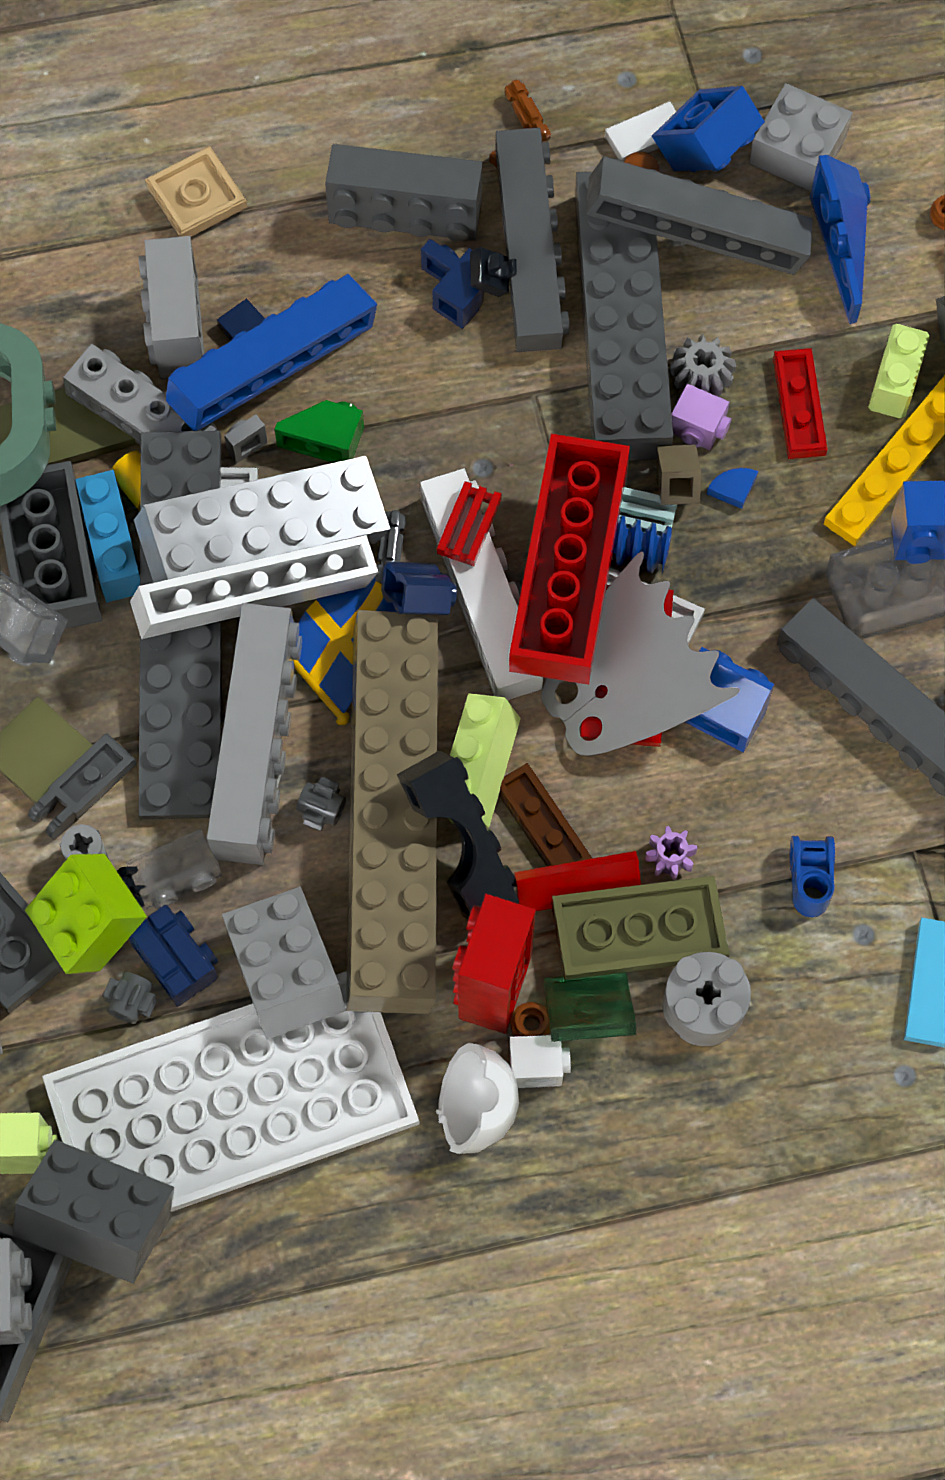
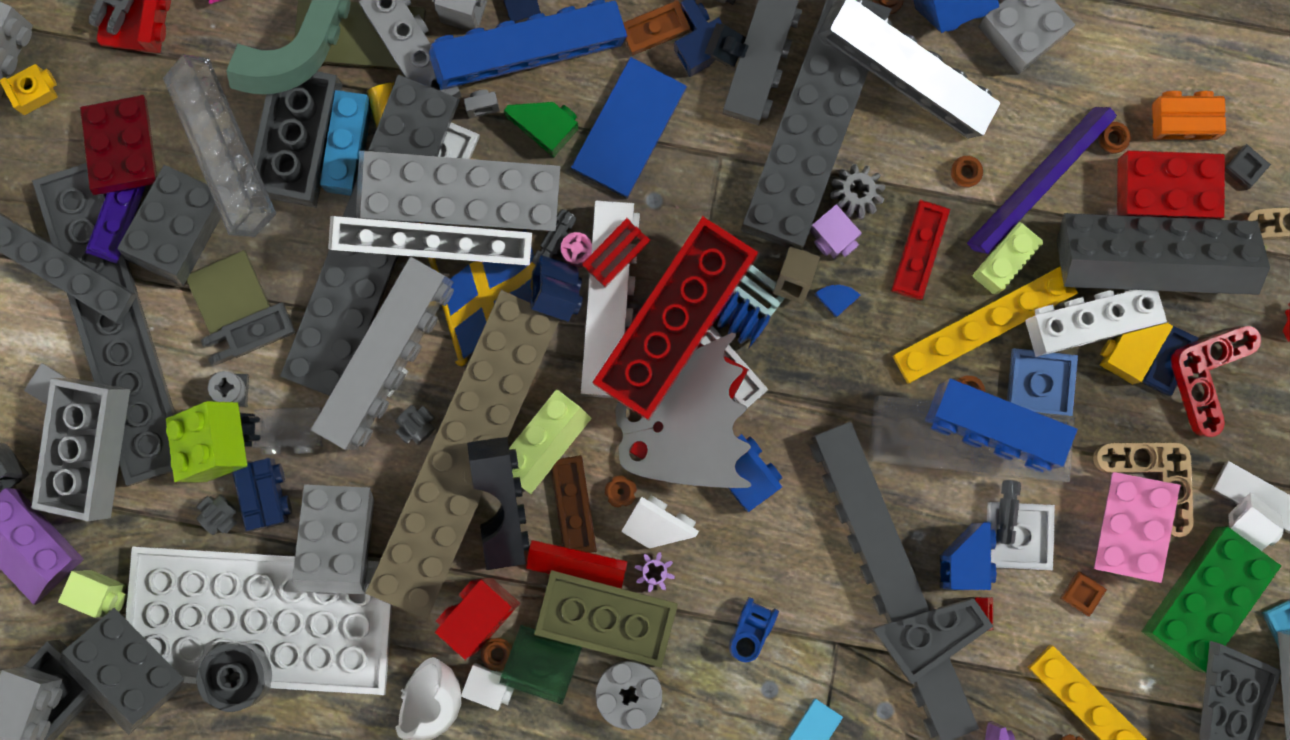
camera: 20 degrees right, 15 degrees up
blue wedge [810,155,871,324] -> none
none -> dark grey brick [196,642,272,712]
none -> bright pink wheel [561,232,592,268]
none -> blue tile [571,57,687,199]
none -> dark orange plate [605,475,637,508]
none -> white slope [621,495,699,549]
none -> dark orange plate [623,0,691,56]
none -> dark orange plate [951,156,983,188]
none -> dark purple tile [967,107,1117,254]

